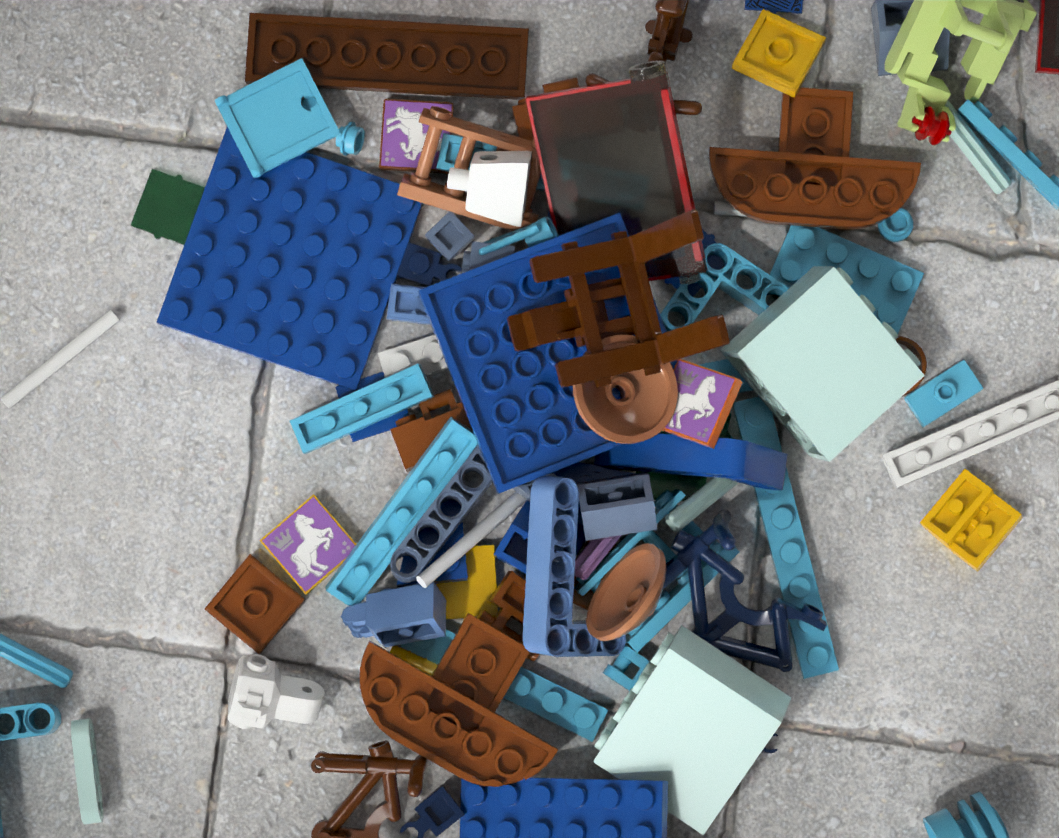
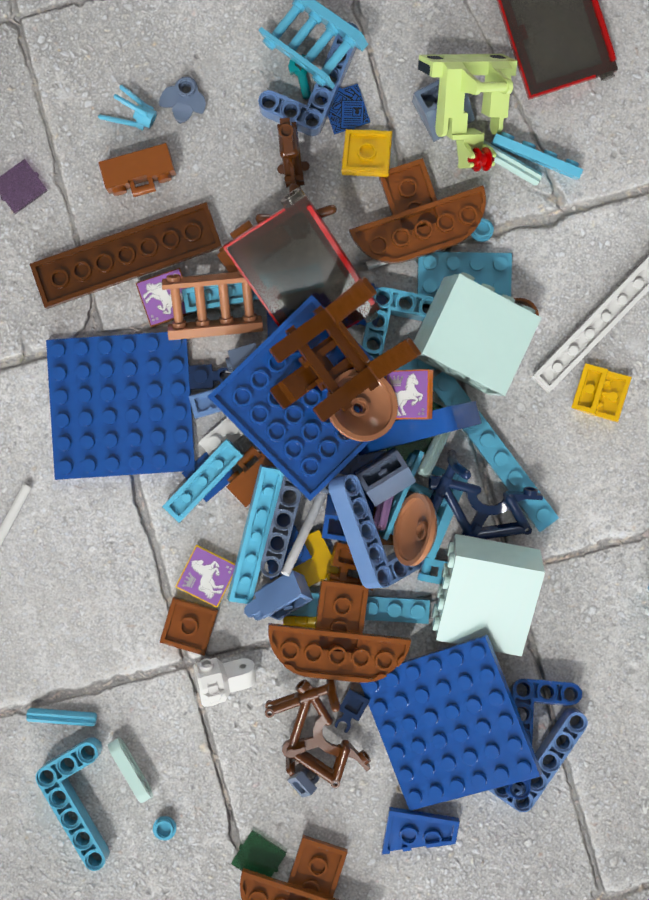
camera: 25 degrees left, 5 degrees up
clear green piece [130,169,205,245] -> none
medium azure container [215,58,341,178] -> none
medium azure plate [336,122,365,156] -> none
sand blue tile [425,211,475,262] -> none
white torso [447,151,532,227] -> none
medium azure plant [479,216,559,255] -> none
medium azure plate [904,360,984,428] -> none

